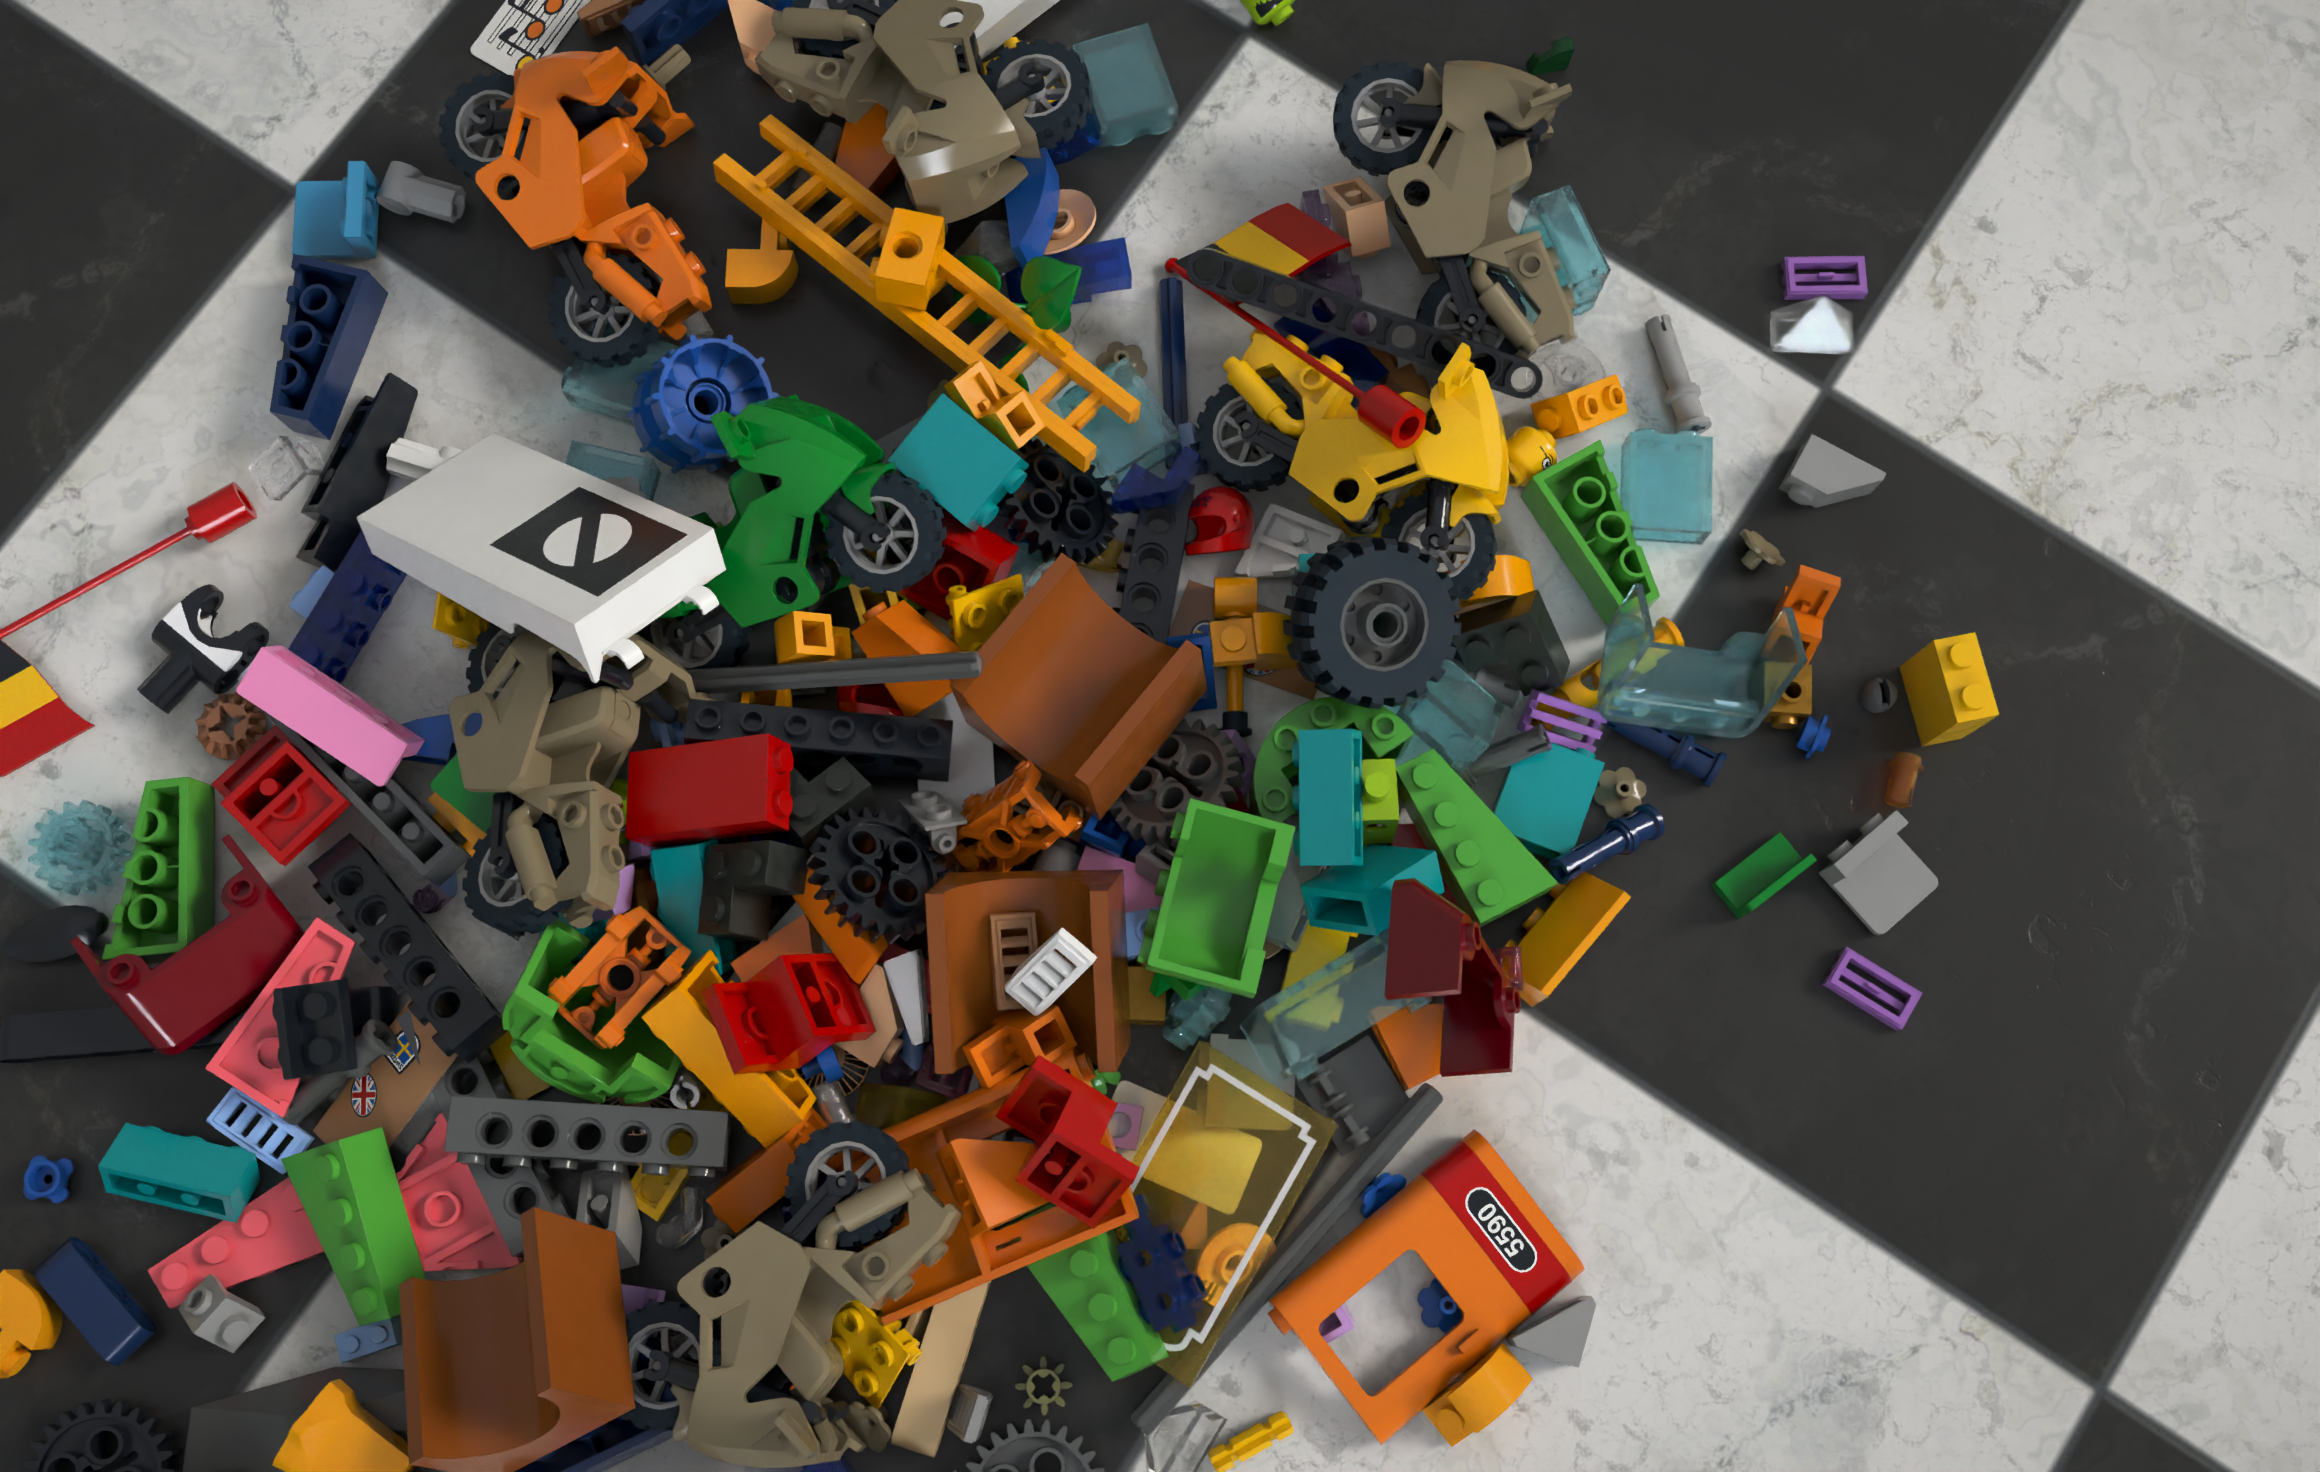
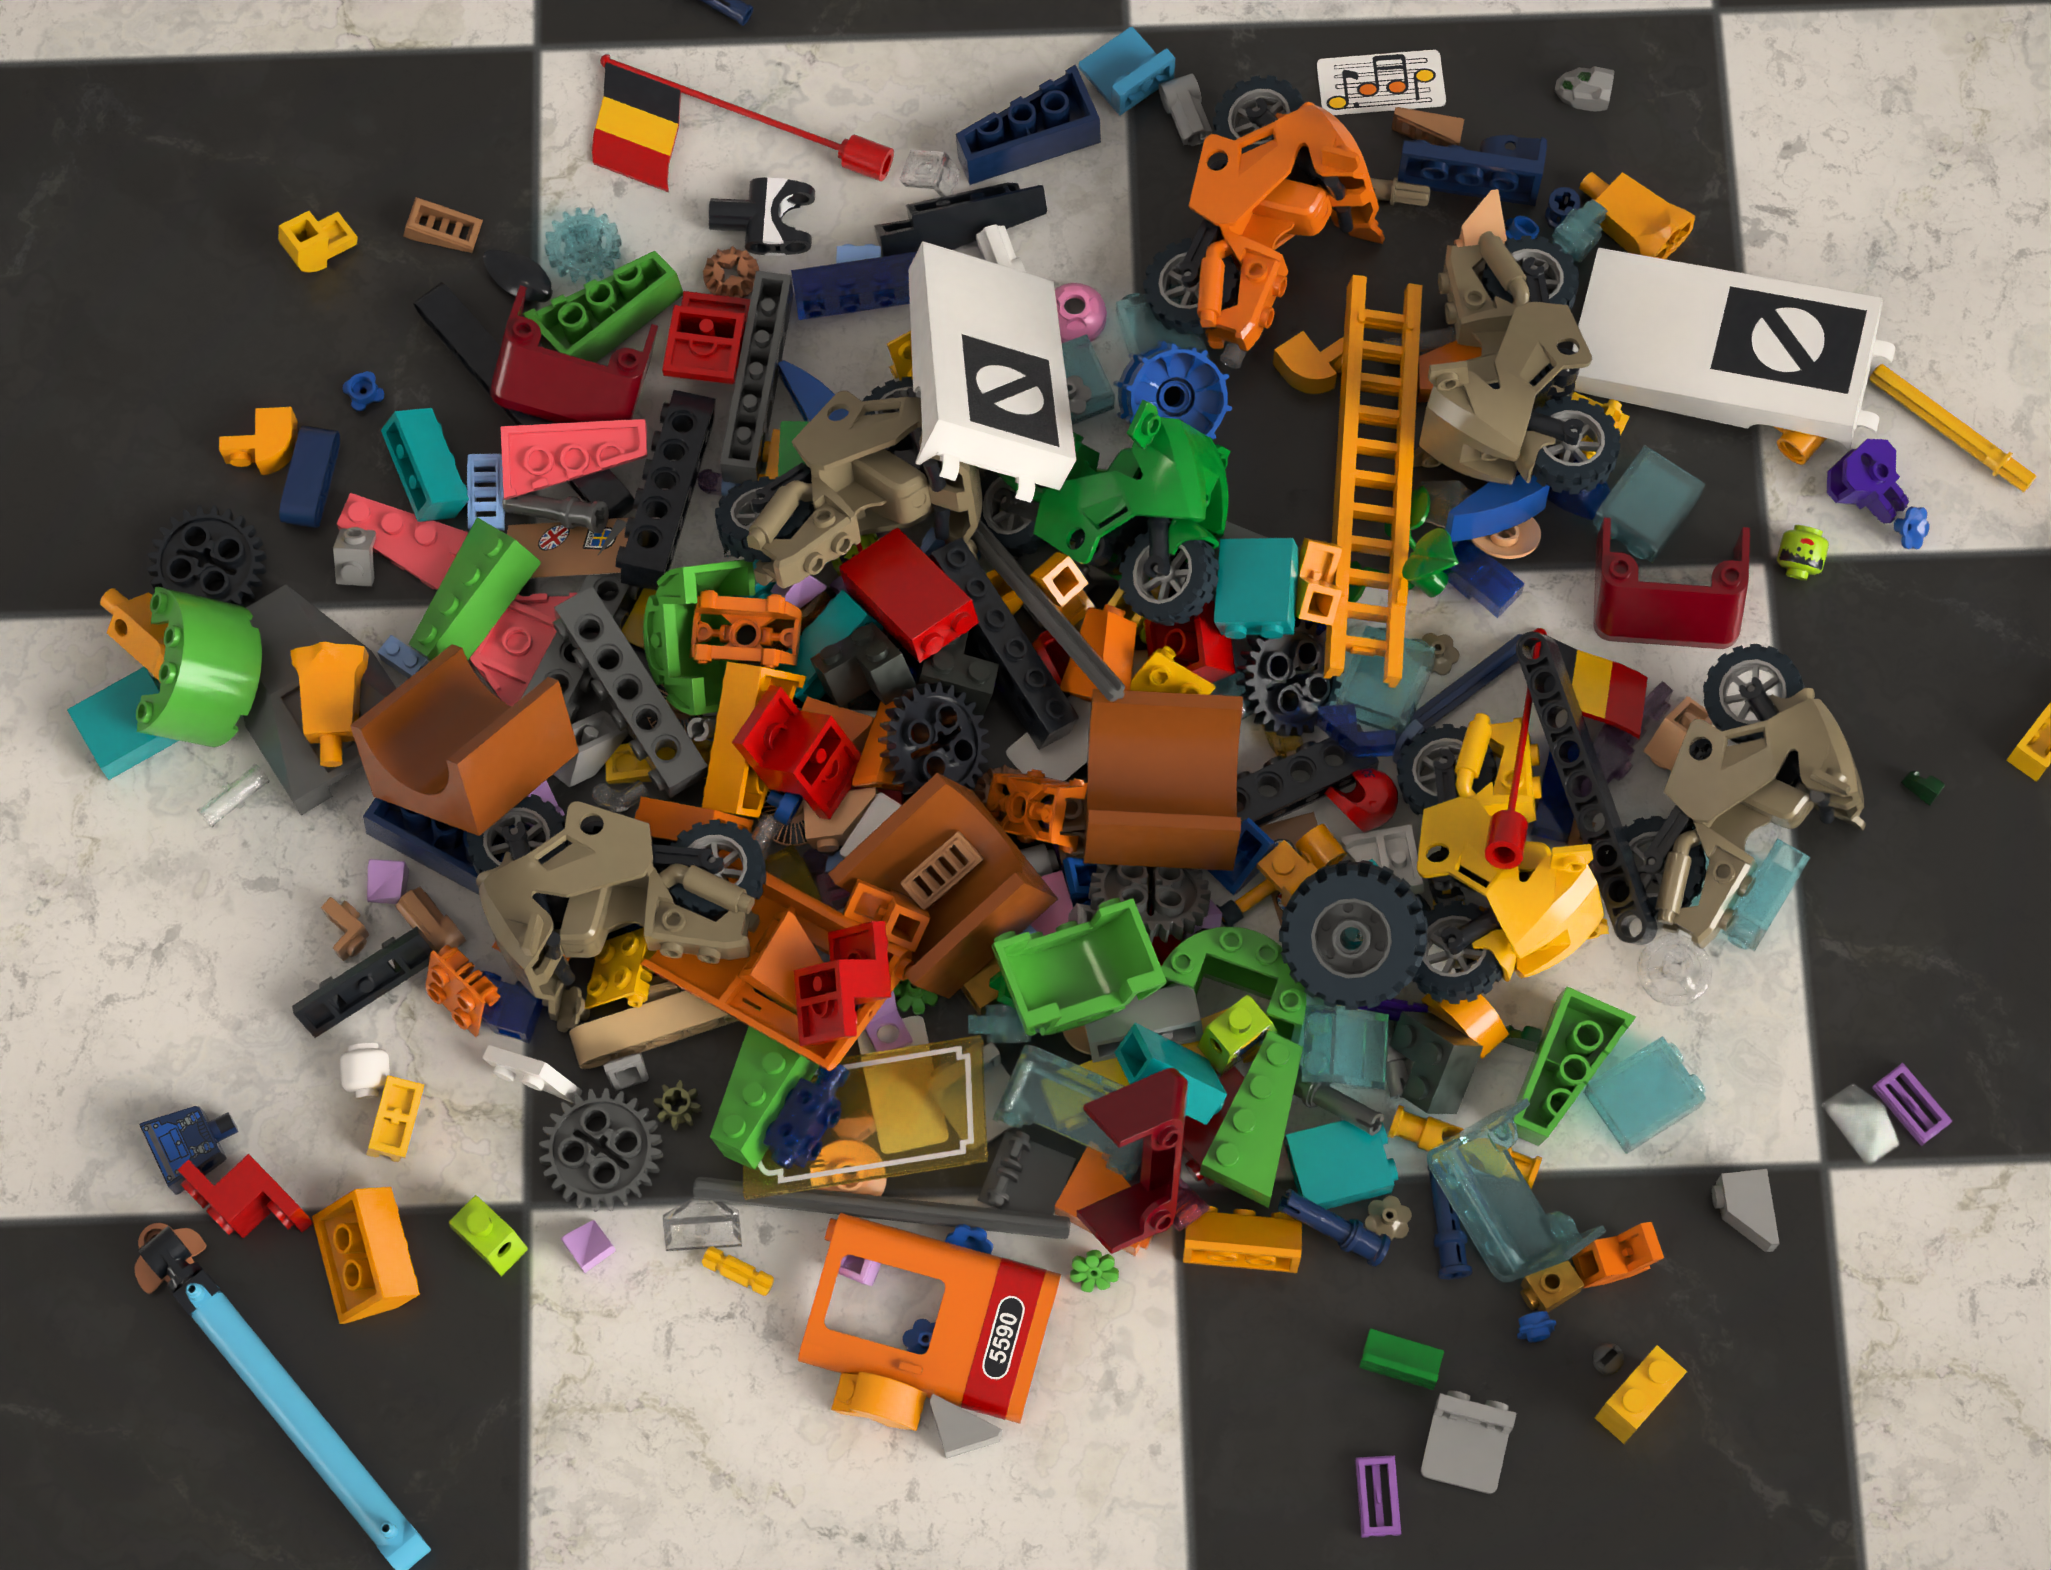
camera: 60 degrees right, 5 degrees down
bright pink panel [236,645,425,787] -> none
black bracket [272,979,358,1080] -> none
light orange brick [869,207,945,310] -> none
light grey hinge [898,790,967,854] -> none
white slope [1004,928,1097,1016] -> none
teal brick [1292,729,1363,866] -> none
yellow head [1506,426,1557,488] -> none
medium lavender tile [1516,689,1609,753] -> none
light orange bracket [1530,374,1628,440] -> none
light grey pin [1645,314,1712,438] -> none
dark tan plant [1740,529,1785,570] -> none
clear orange pin [1883,752,1924,809] -> none
none -> bright pink piece [1055,283,1107,346]
none -> bright green plant [1070,1250,1119,1293]
none -> dark green tile [1502,1025,1542,1053]
none -> dark red windscreen [1593,517,1750,649]

